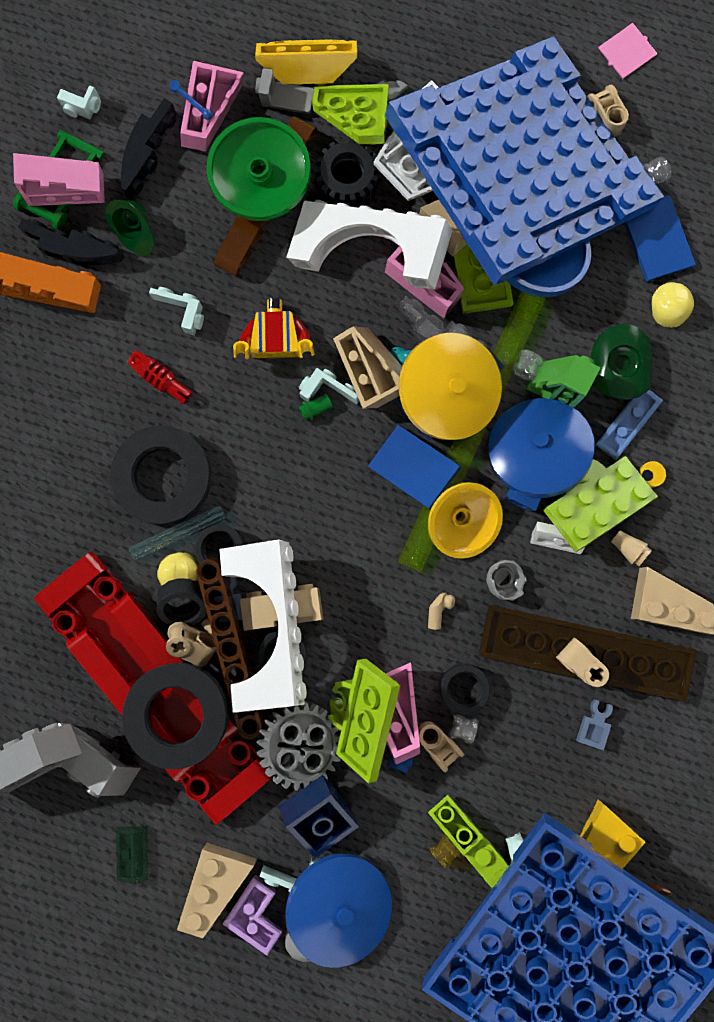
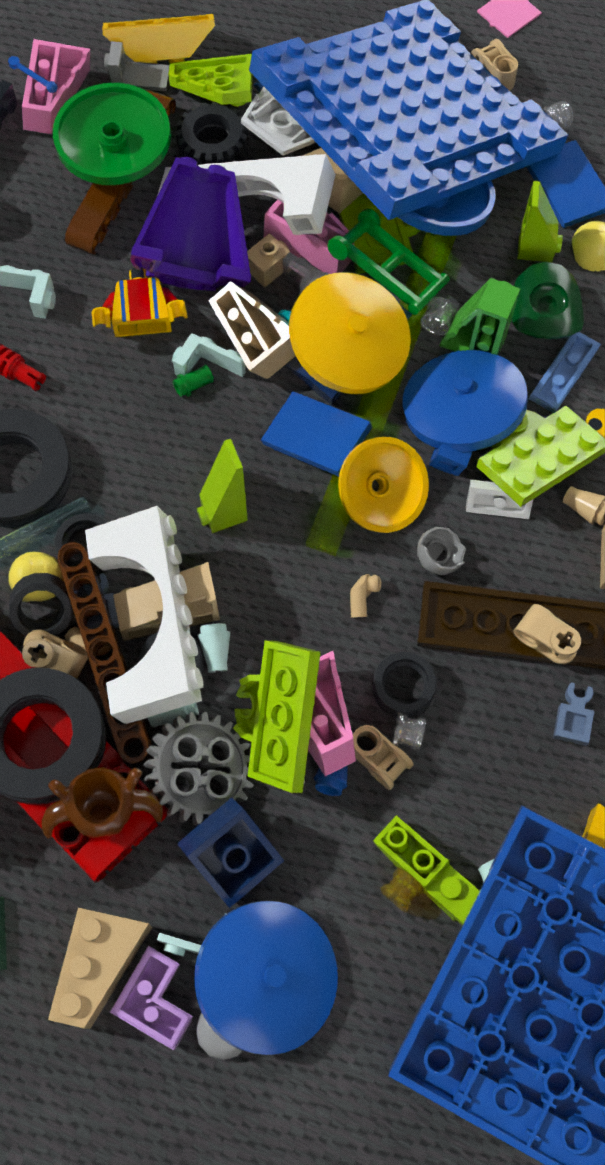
camera: 10 degrees left, 15 degrees down
none -> reddish brown piece [42,767,163,839]
none -> dark purple cone [130,157,251,292]
none -> lime wedge [197,439,248,533]
none -> light aqua cone [198,623,230,673]
none -> tan brick [247,233,290,287]
none -> green piece [327,208,450,315]
none -> lime slope [517,181,563,262]

